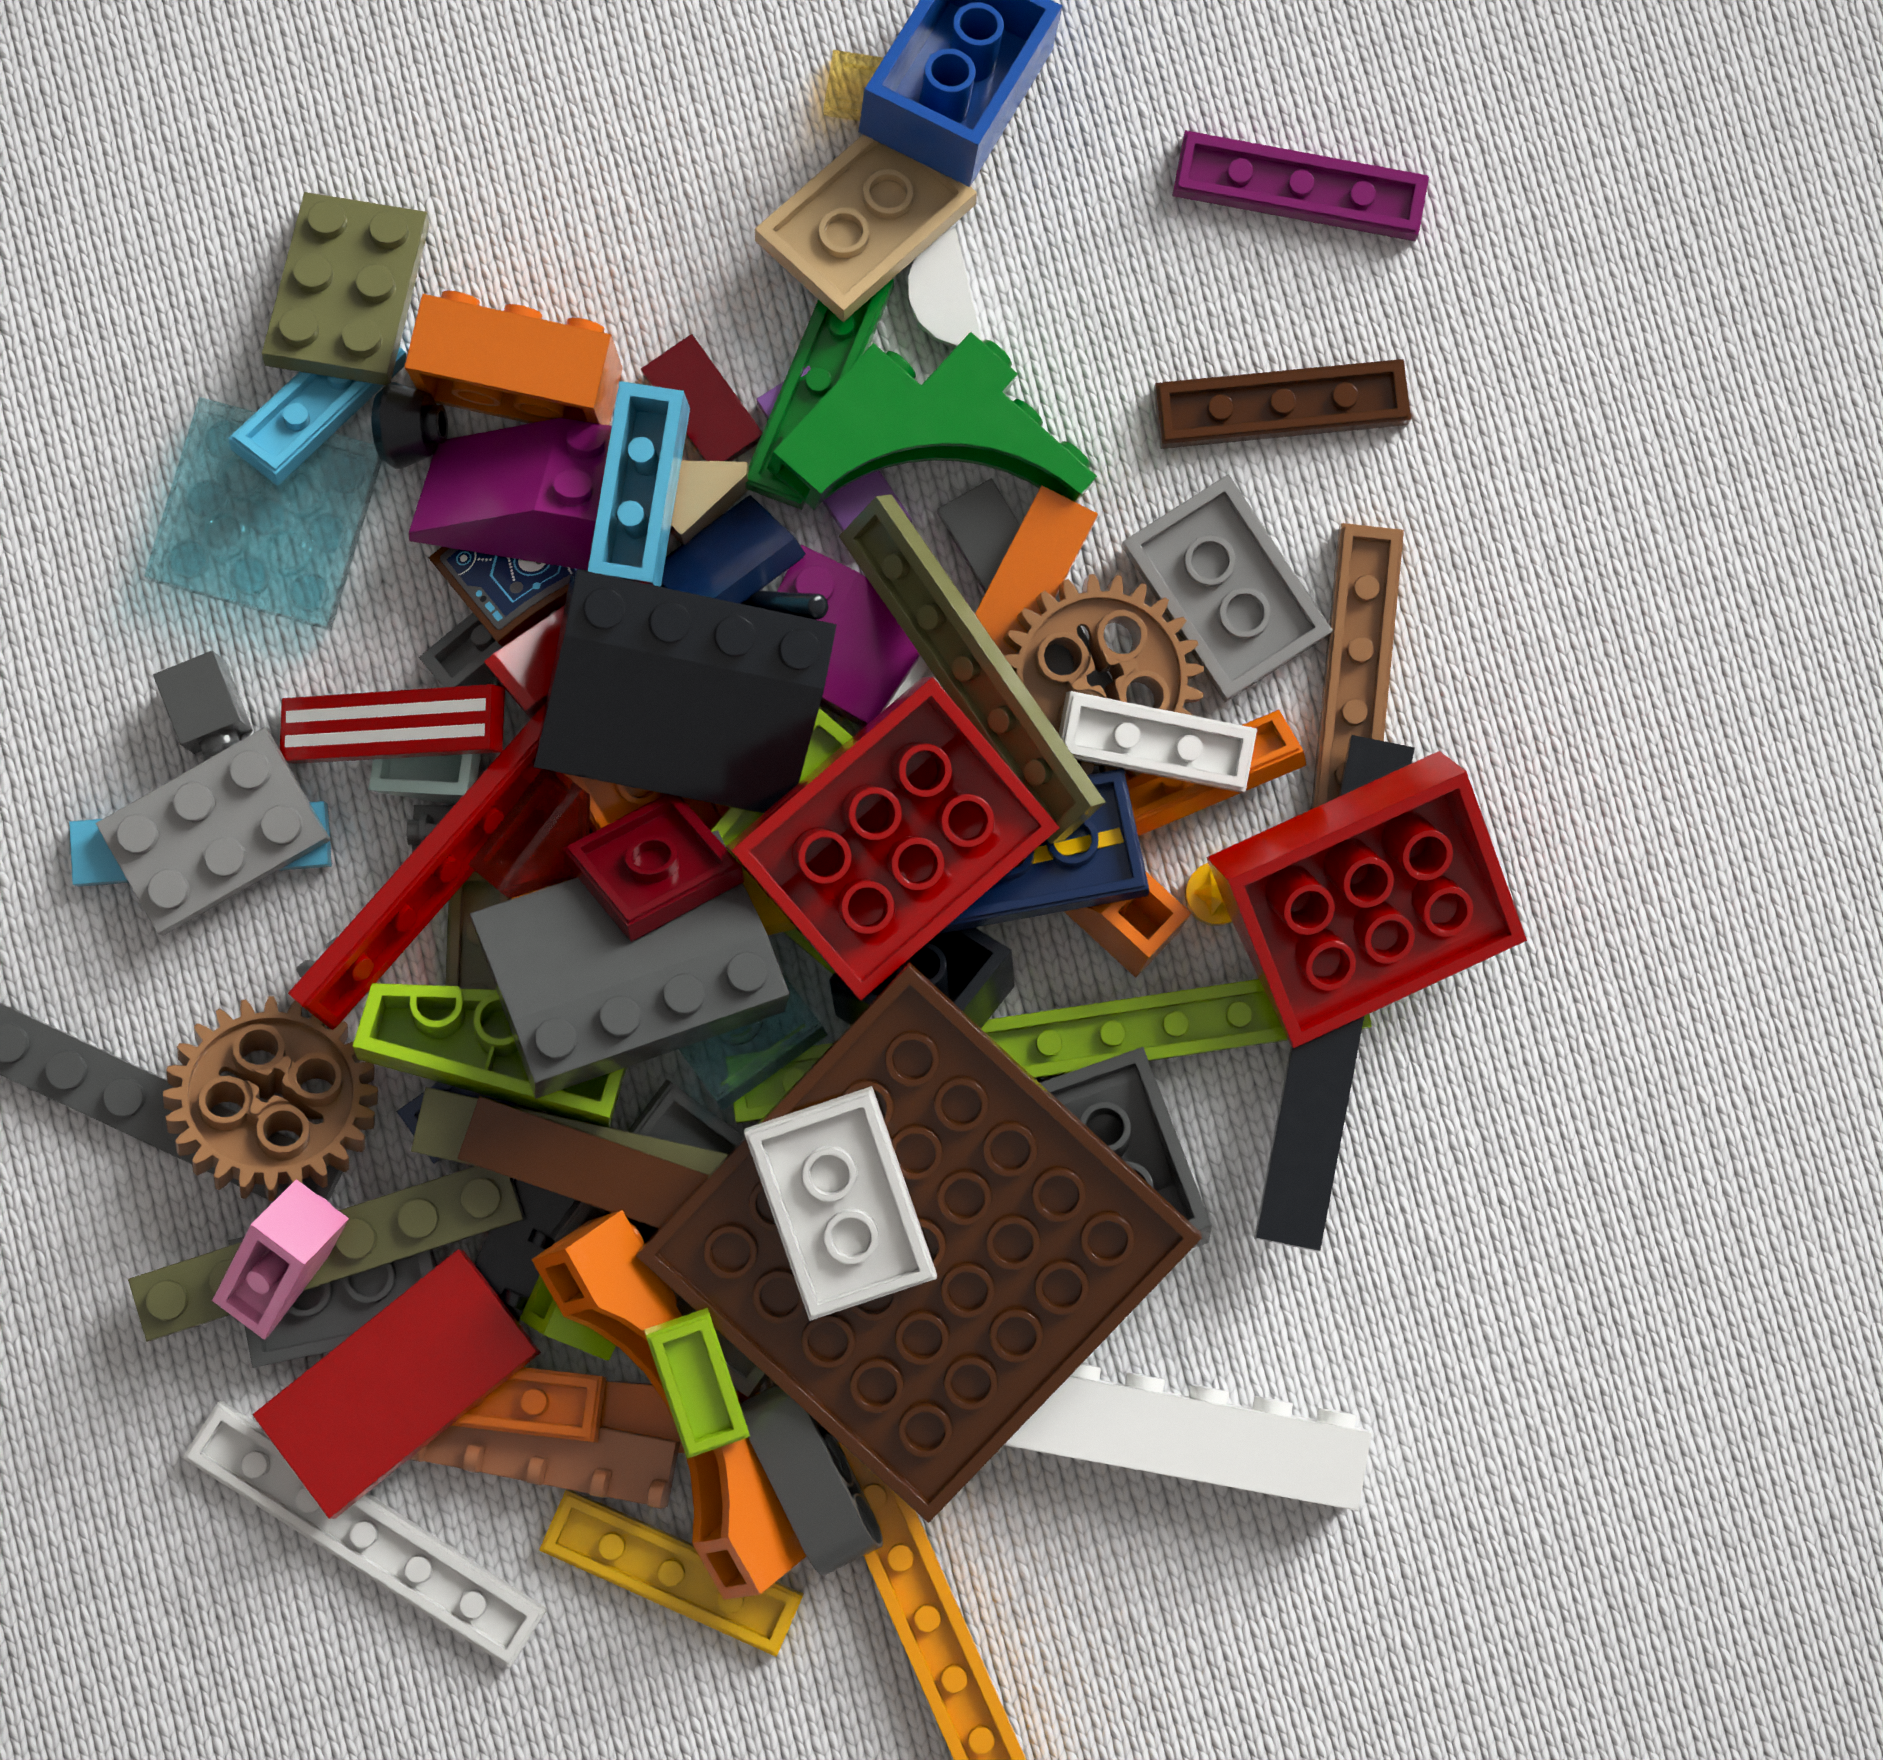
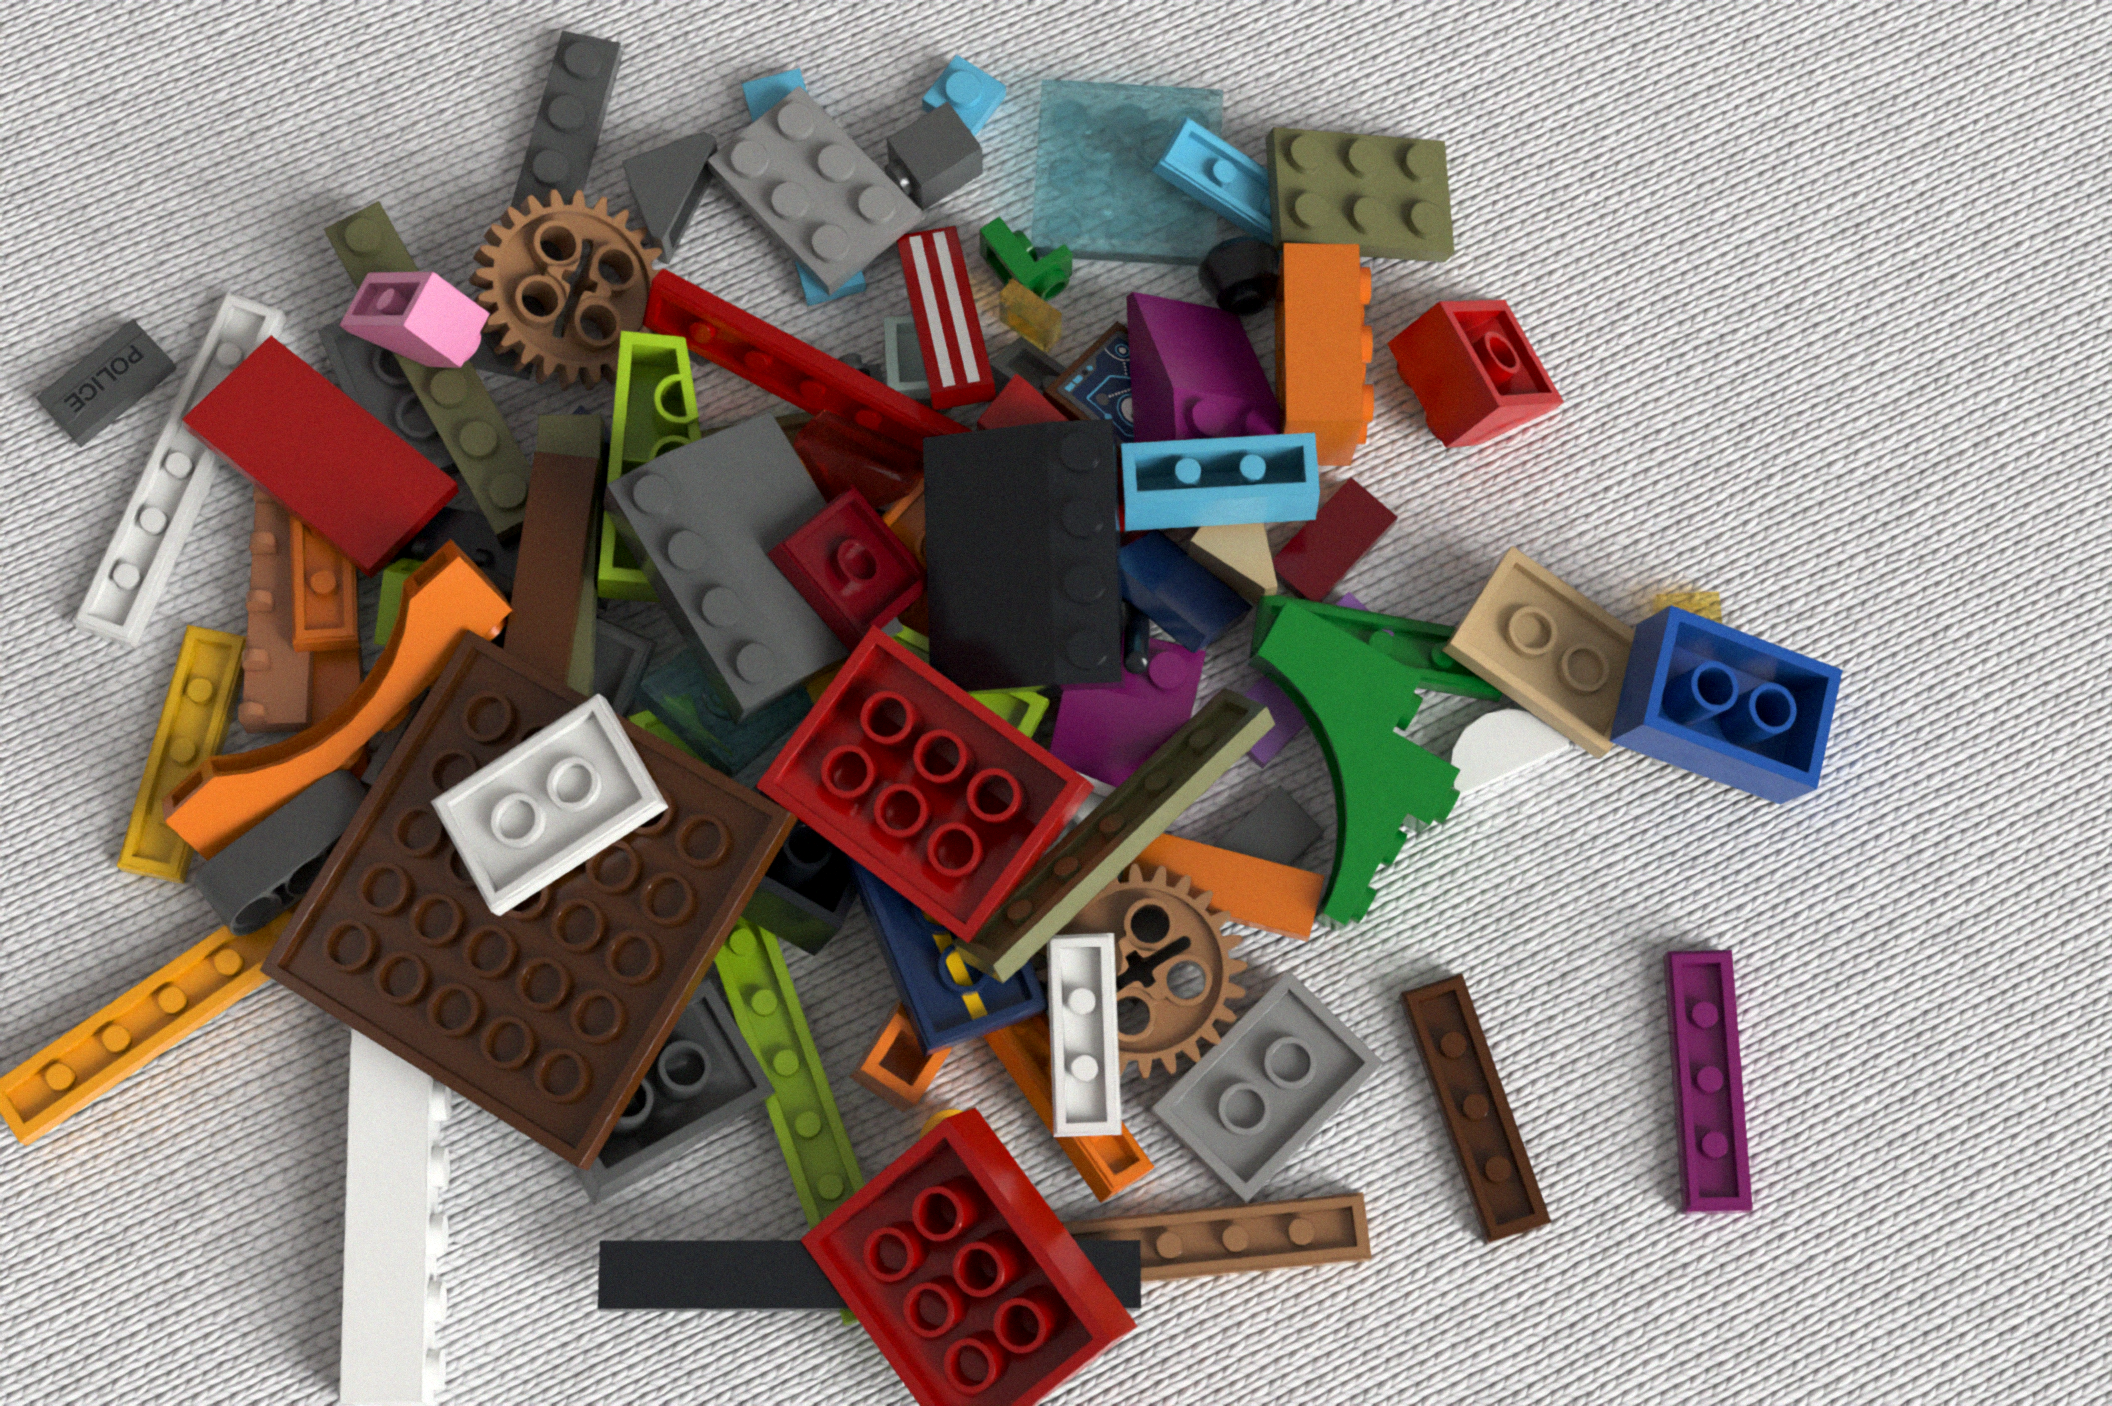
camera: 80 degrees right, 10 degrees down
lime tile [644,1308,750,1459] -> none
none -> dark grey tile [36,319,177,448]
none -> dark grey slope [622,132,718,265]
none -> medium azure plate [922,55,1006,137]
none -> green bracket [979,216,1073,310]
none -> clear yellow tile [999,278,1062,352]
none -> red slope [1387,300,1564,448]

